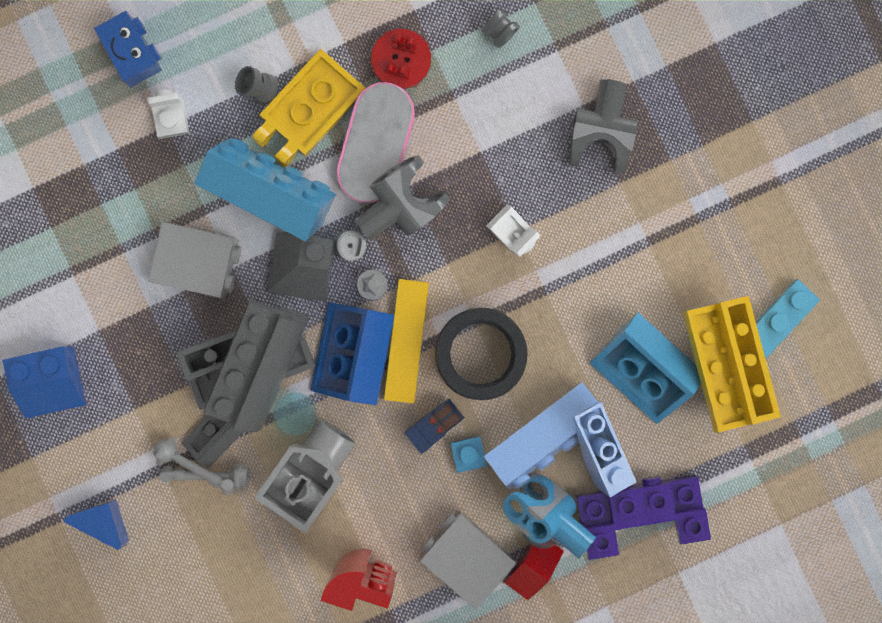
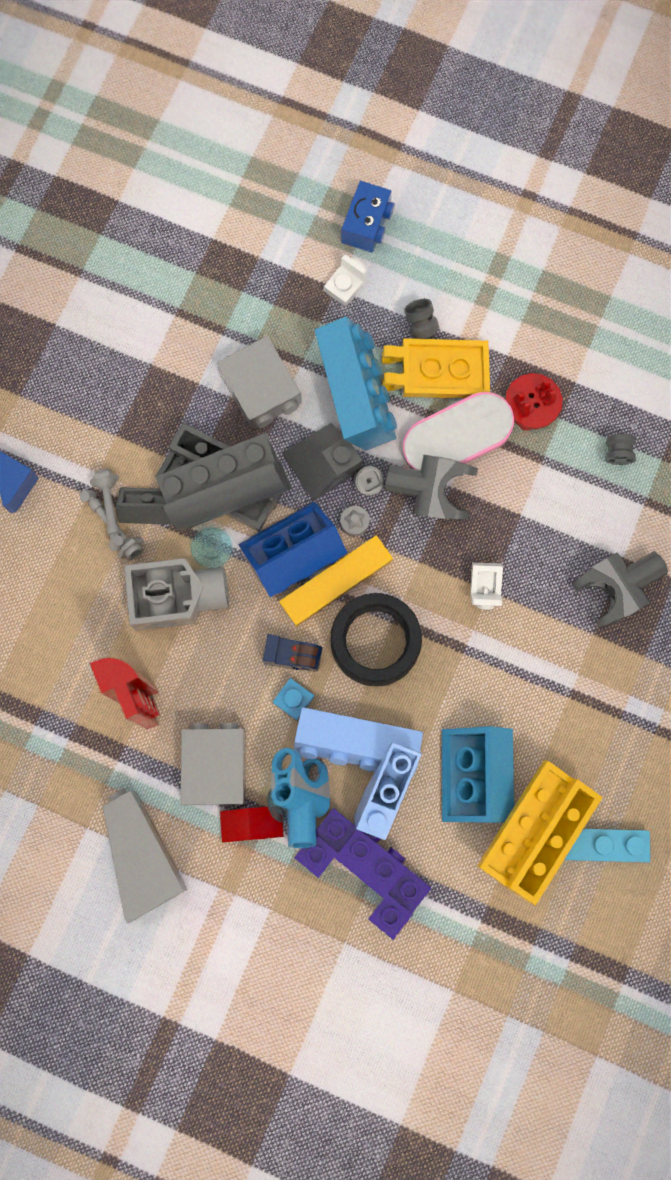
camera: 50 degrees right, 10 degrees down
blue slope [2,346,86,419] -> none

